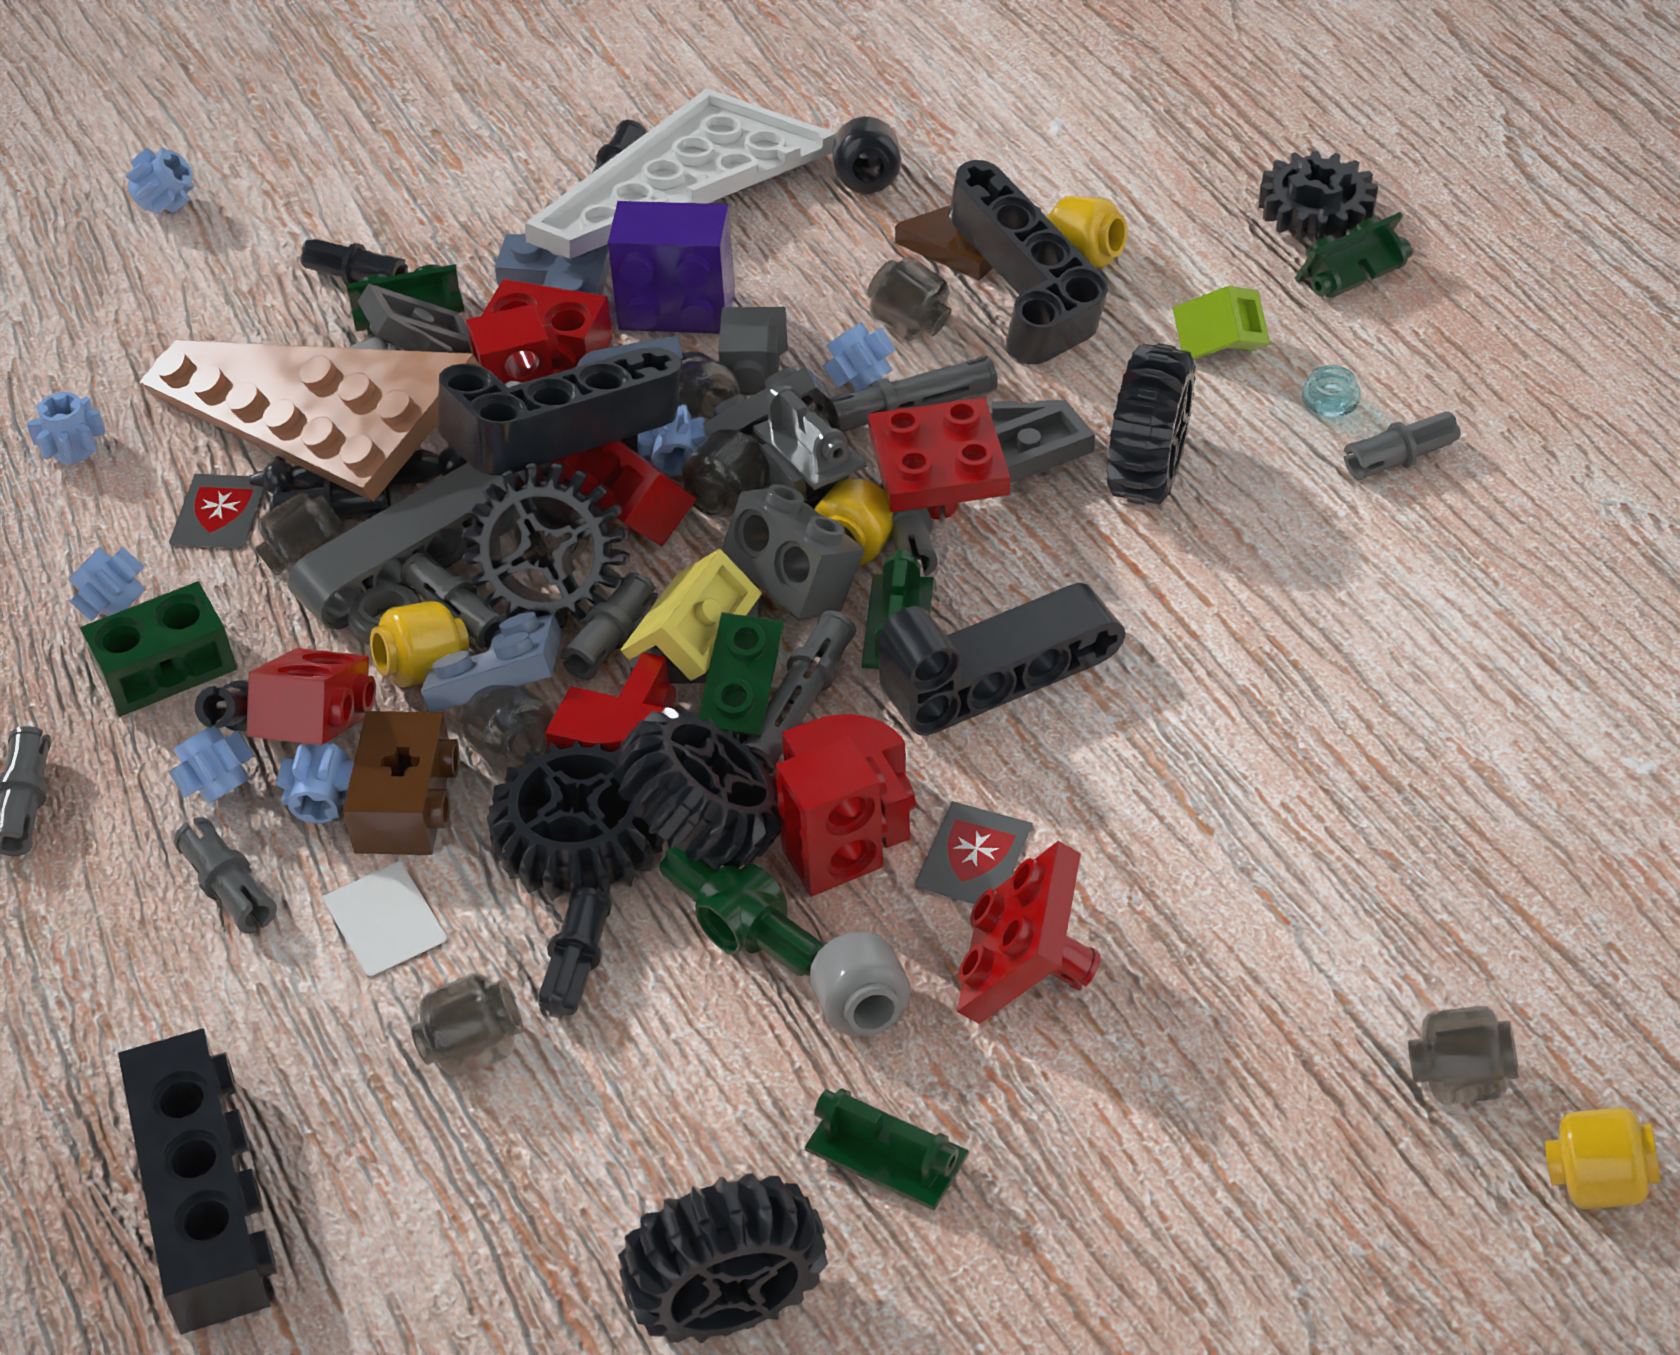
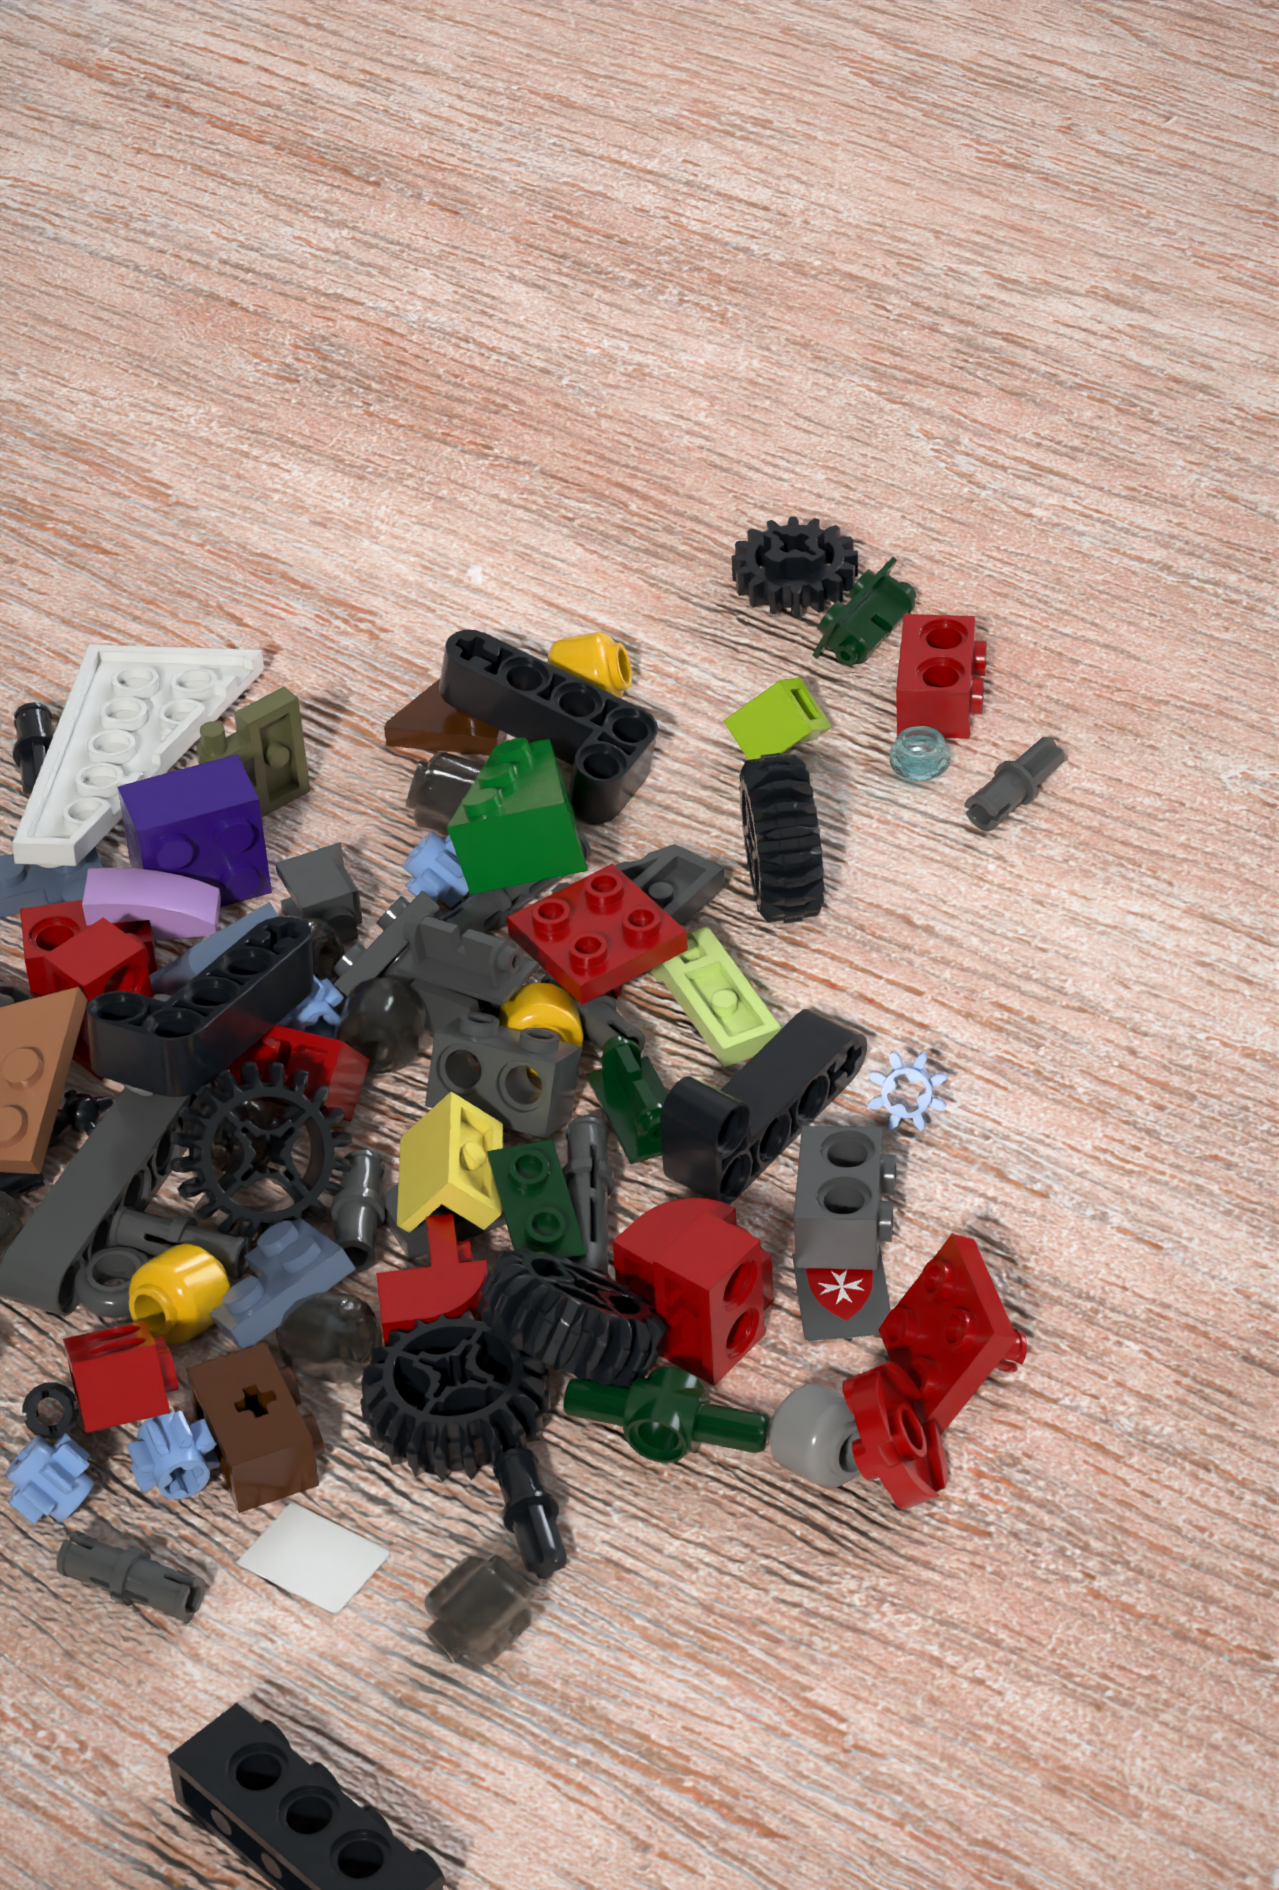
camera: 25 degrees left, 5 degrees down
black gear [618,1173,828,1344] -> none
dark green hinge [805,1088,969,1211] -> none
black head [832,116,902,194] -> none
none -> lavender slope [82,868,221,941]
none -> olive plate [197,687,310,817]
none -> green wedge [447,738,588,895]
none -> yellowish green plate [651,926,782,1068]
none -> dark grey brick [794,1125,896,1270]
none -> red plate [842,1362,948,1510]
none -> light blue gear [868,1050,948,1131]
none -> red brick [896,614,987,739]

